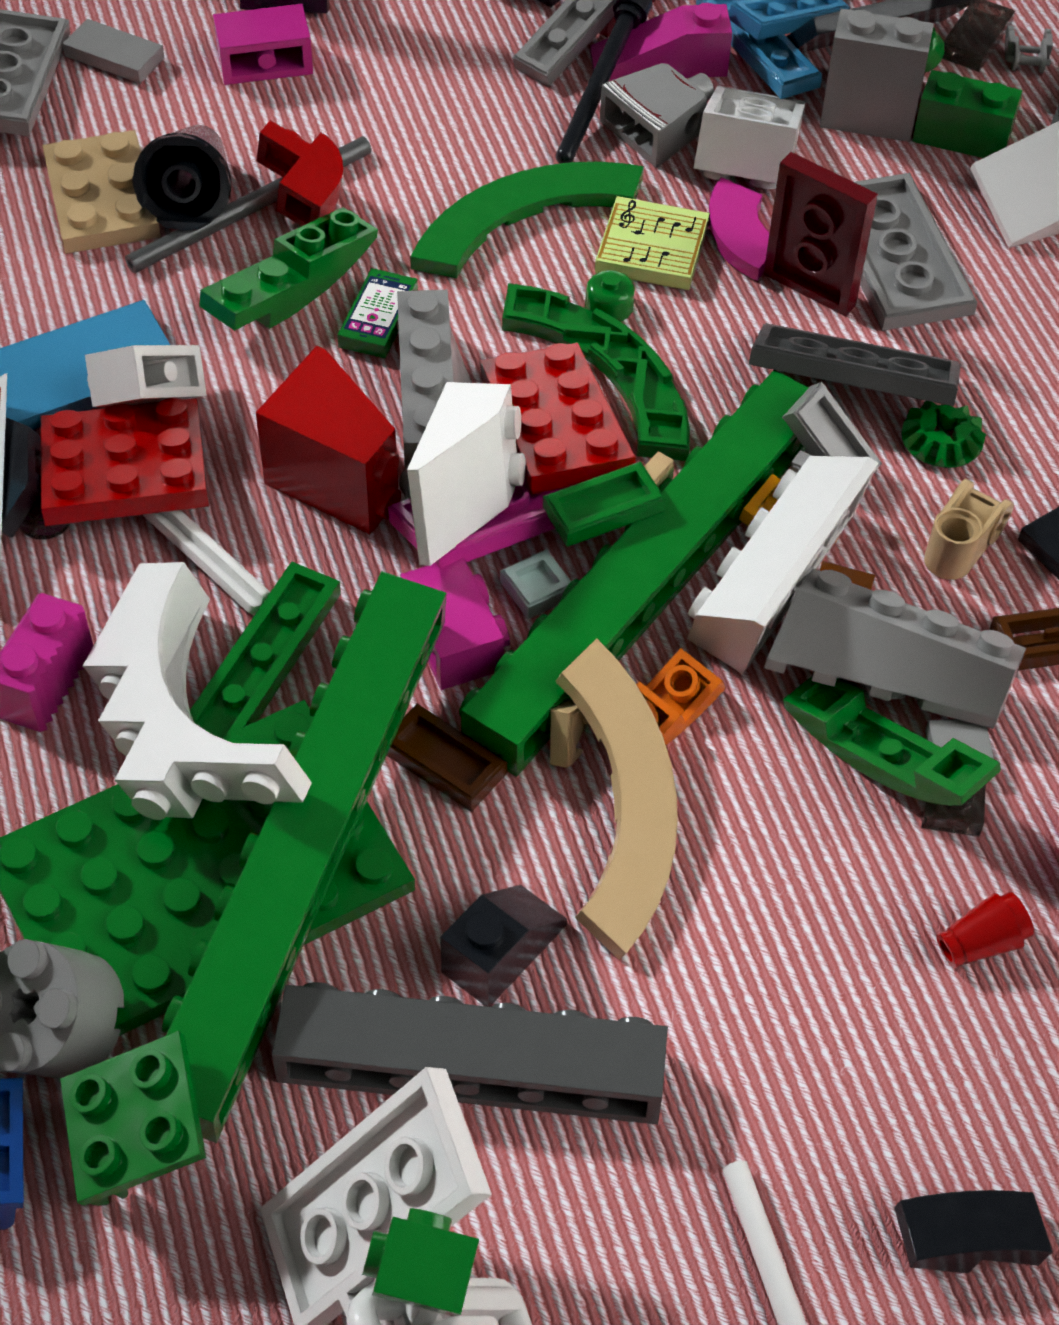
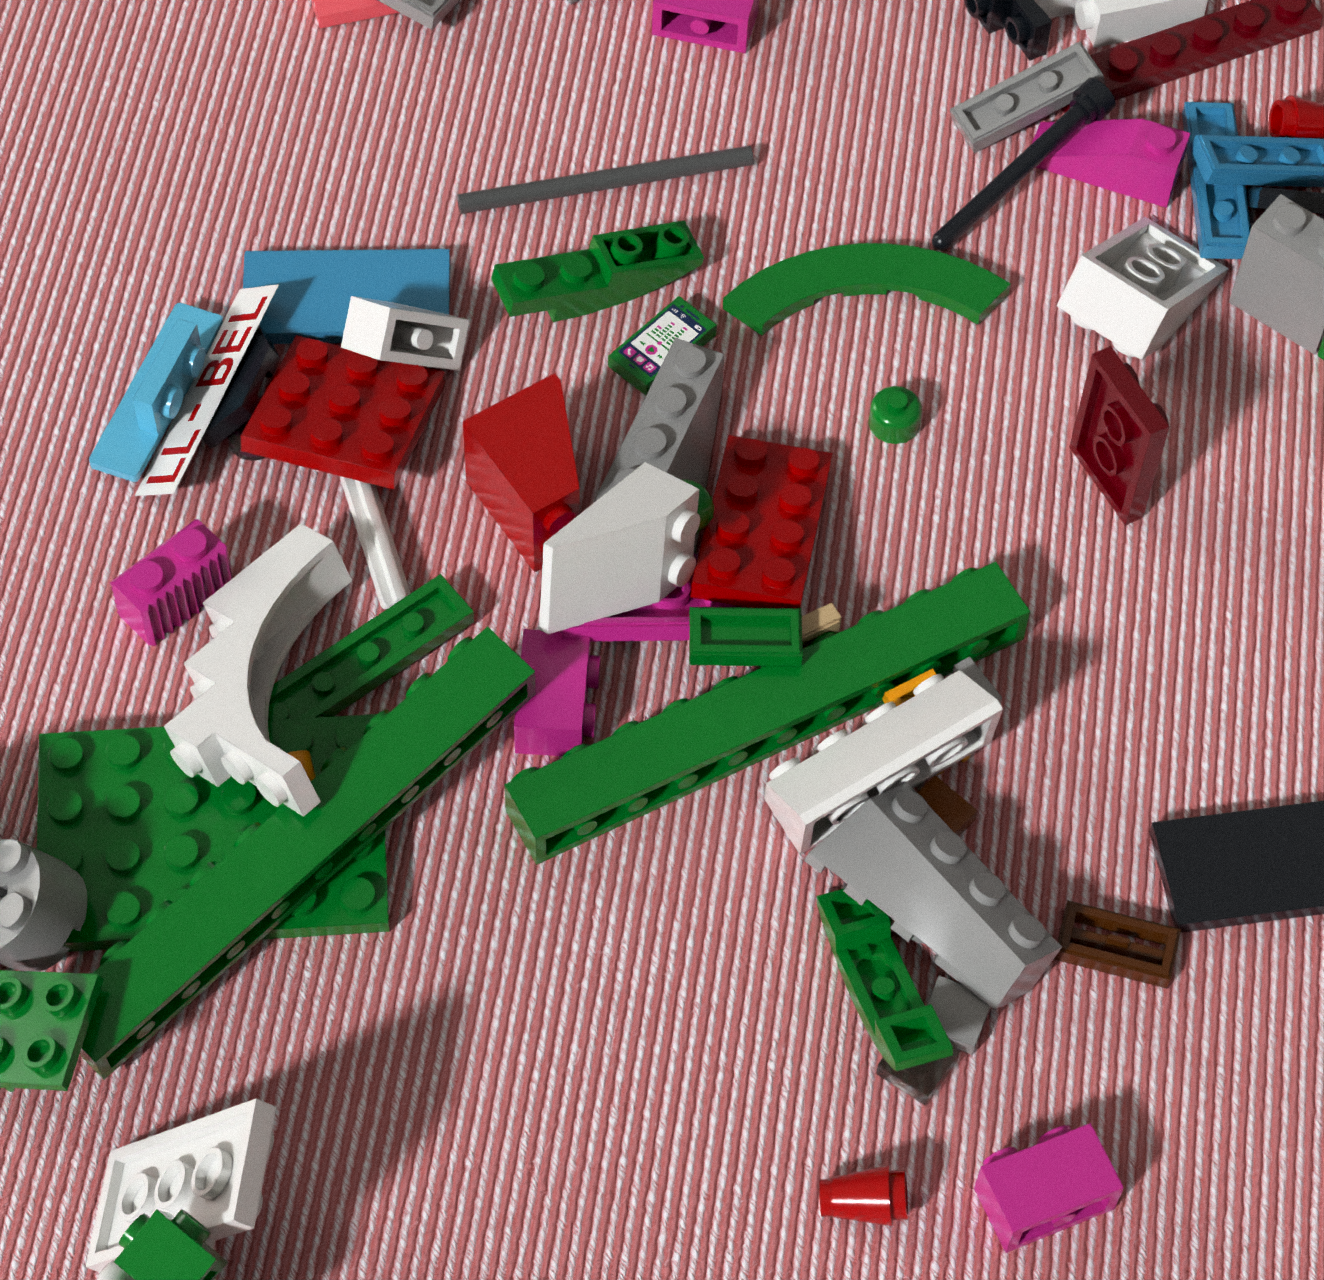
camera: 25 degrees right, 5 degrees up
tan plate [42,130,161,254] -> none
black cone [132,125,231,231] -> none
red brick [256,120,343,226] -> none
dark grey brick [272,982,668,1125] -> none
reddish brown tile [387,704,508,812] -> none
black slope [440,885,567,1007] -> none
light aqua tile [500,549,571,619] -> none
green tile [502,283,690,461] -> none
tan tile [550,698,589,768] -> none
tan tile [555,639,678,960] -> none
yellowish green tile [595,196,710,290] -> none
light grey torso [600,63,714,168] -> none
orange slope [636,648,726,745] -> none
dark pink tile [708,177,769,281] -> none
dark grey tile [749,323,961,406] -> none
light grey tile [782,382,882,471] -> none
light grey tile [855,173,978,331] -> none
green gear [901,401,986,468] -> none
tan piece [924,479,1014,580] -> none

